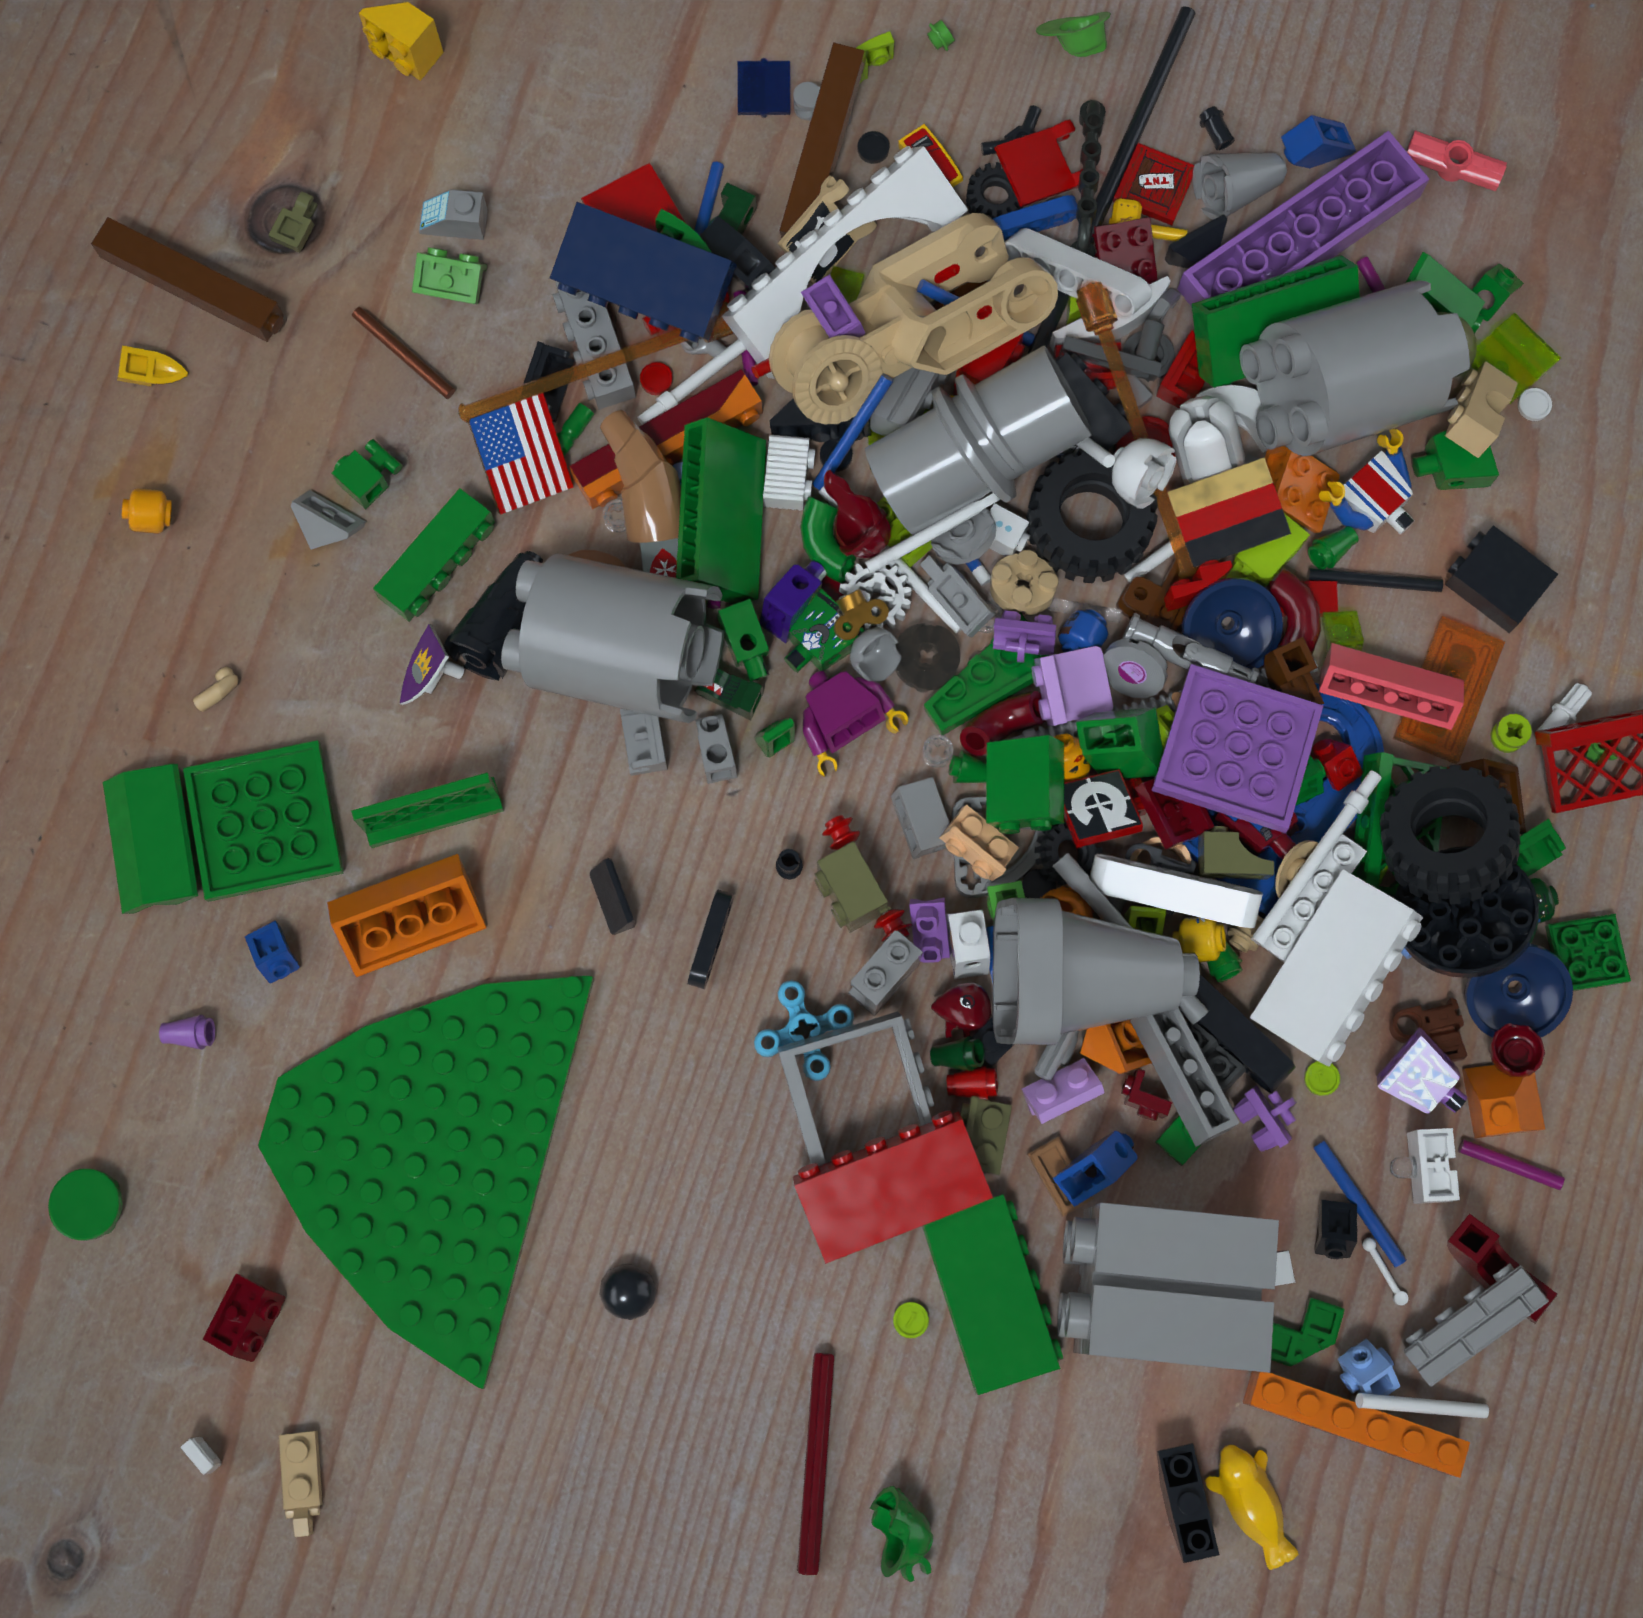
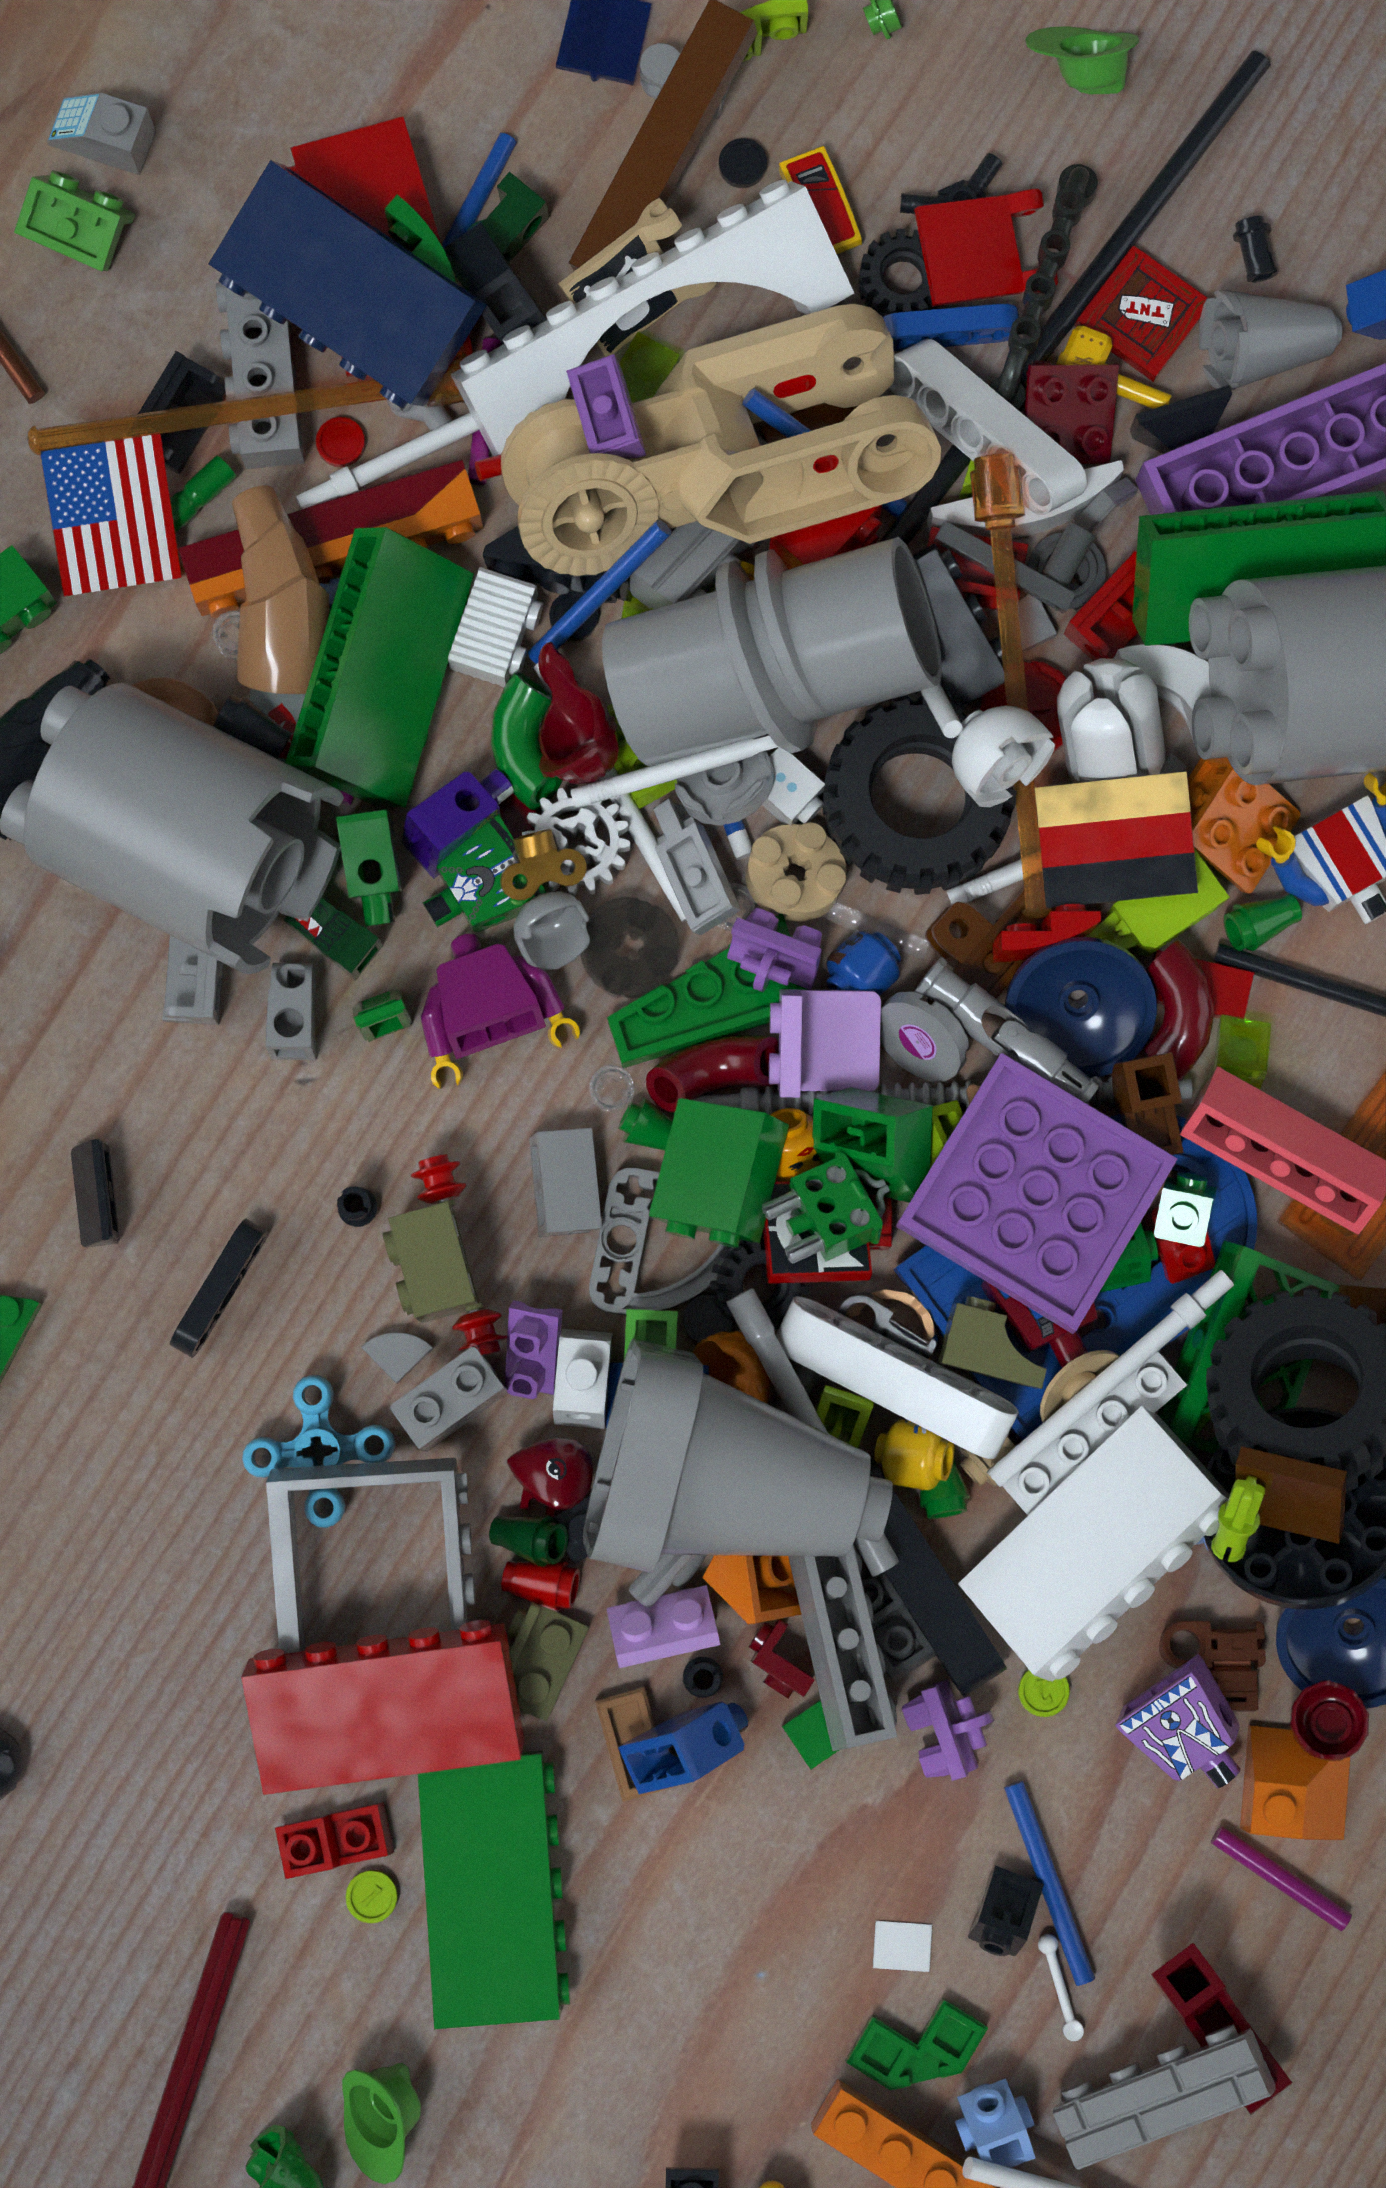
camera: 10 degrees right, 5 degrees up
light nougat bracket [939,804,1019,881] -> none
light grey brick [1057,1202,1279,1373] -> none
dark red bracket [1135,779,1214,850] -> none
white piece [1390,1128,1460,1204] -> none
none -> black cone [213,694,292,759]
none -> red slope [275,1802,395,1879]
none -> bright green piece [342,2063,421,2184]
none -> light grey tile [361,1332,434,1384]
none -> black pin [683,1657,723,1698]
none -> green piece [762,1152,889,1264]
none -> bracket [1154,1173,1217,1247]
none -> lime axle [1211,1475,1265,1562]
none -> reddish brown tile [1236,1446,1347,1544]

